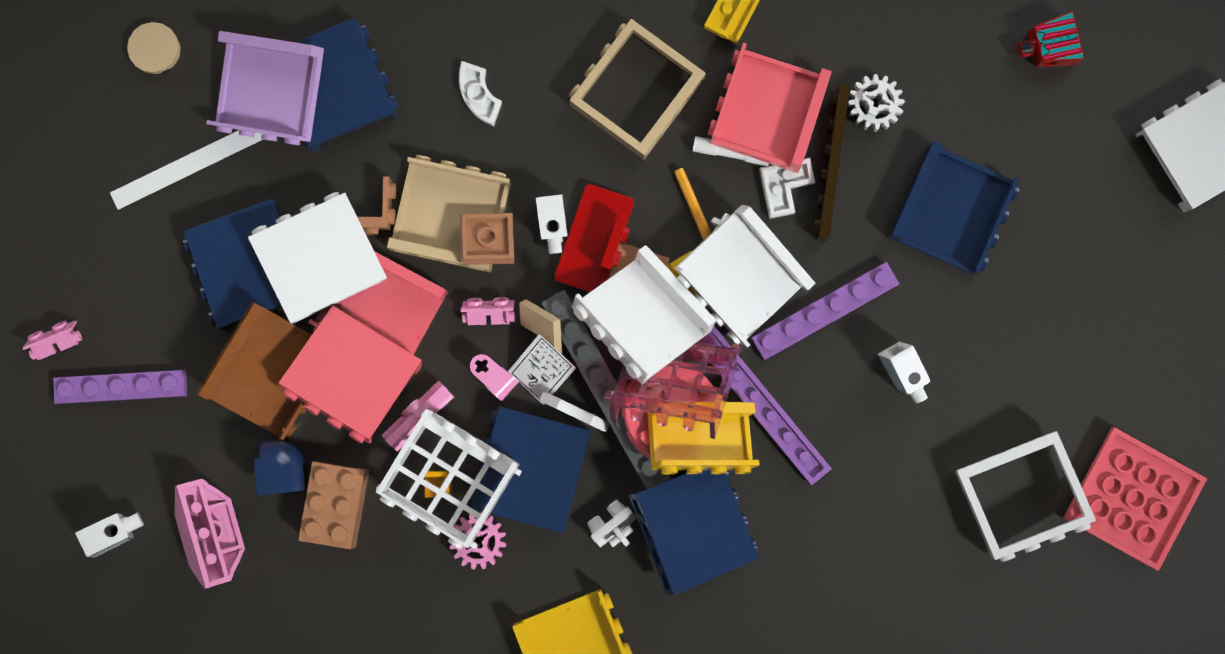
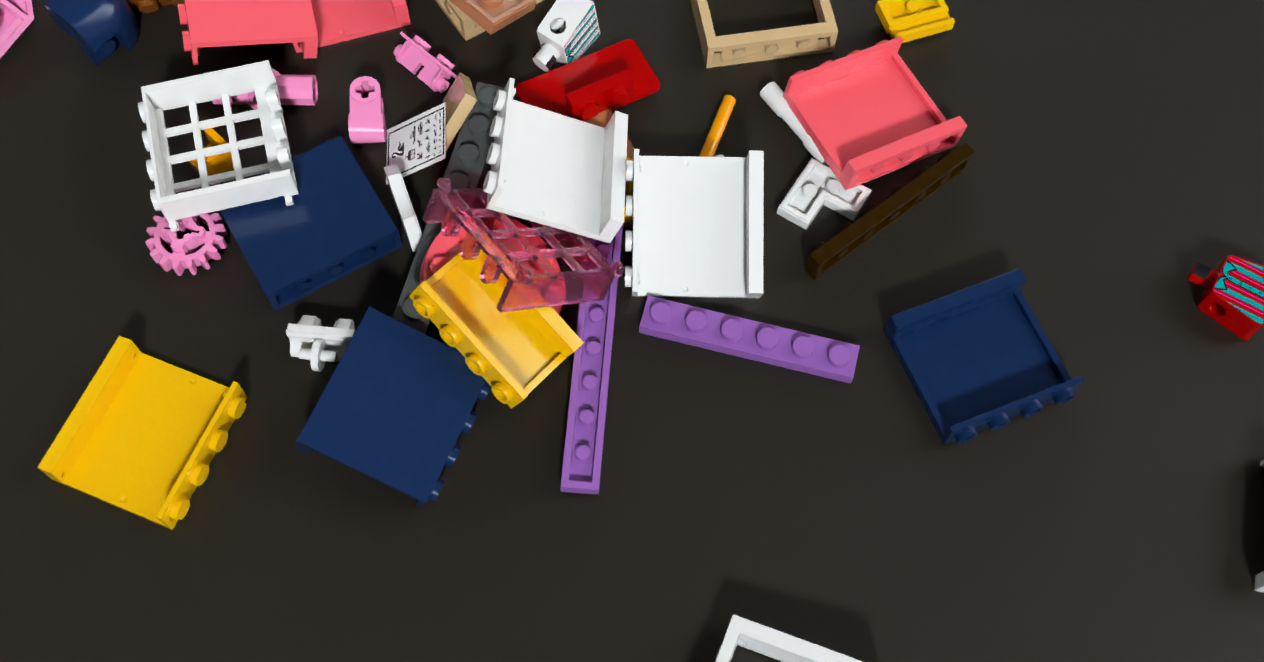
camera: 40 degrees right, 20 degrees down
nougat brick [298,461,369,549] -> none
white gear [847,74,905,132] -> none
white torso [877,342,930,404] -> none

